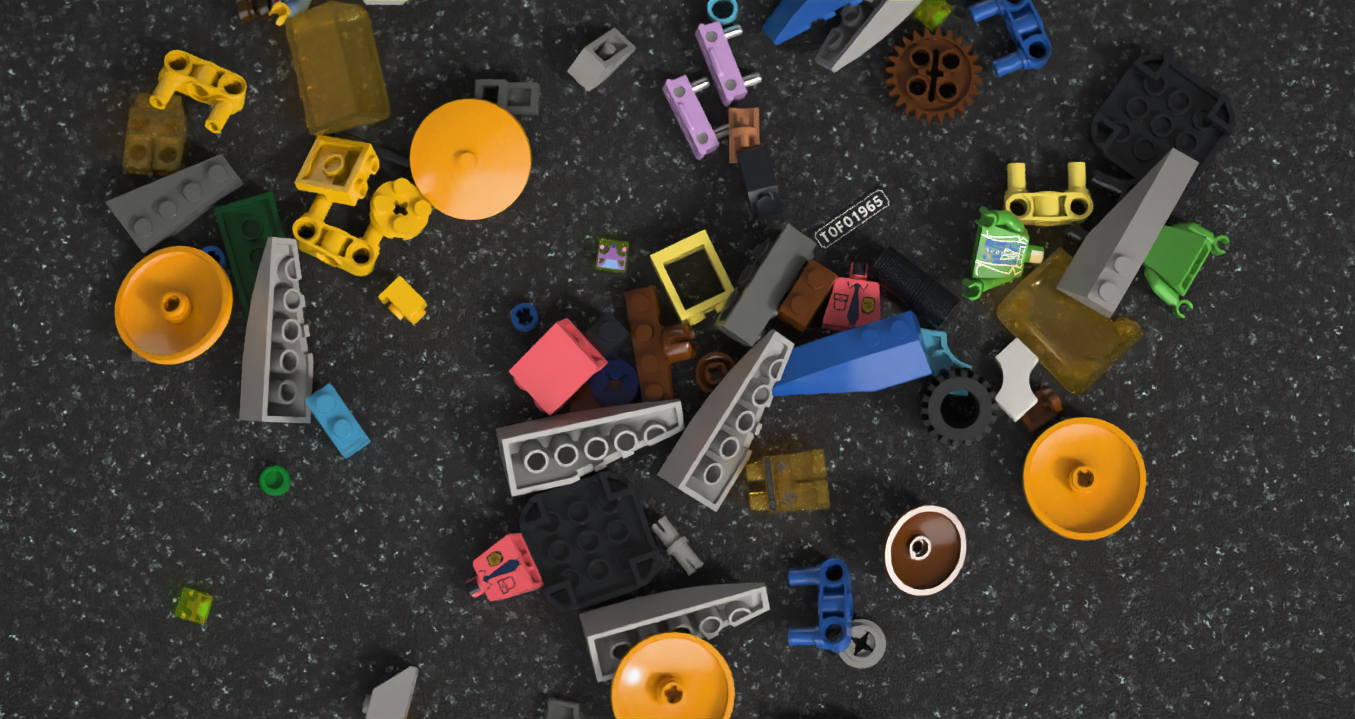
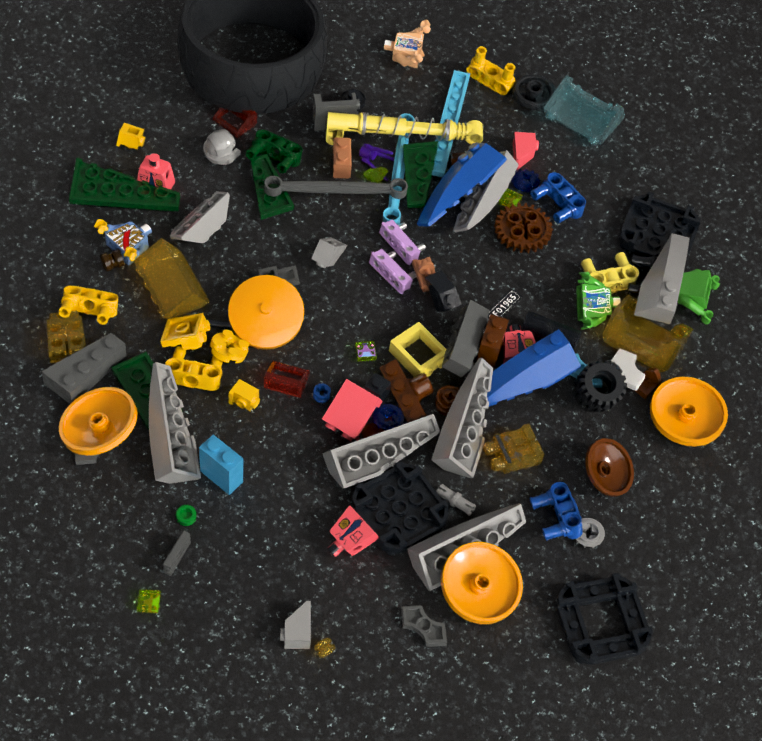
camera: 20 degrees left, 25 degrees down
none -> dark grey tile [163,531,191,576]
none -> clear red tile [264,361,310,398]

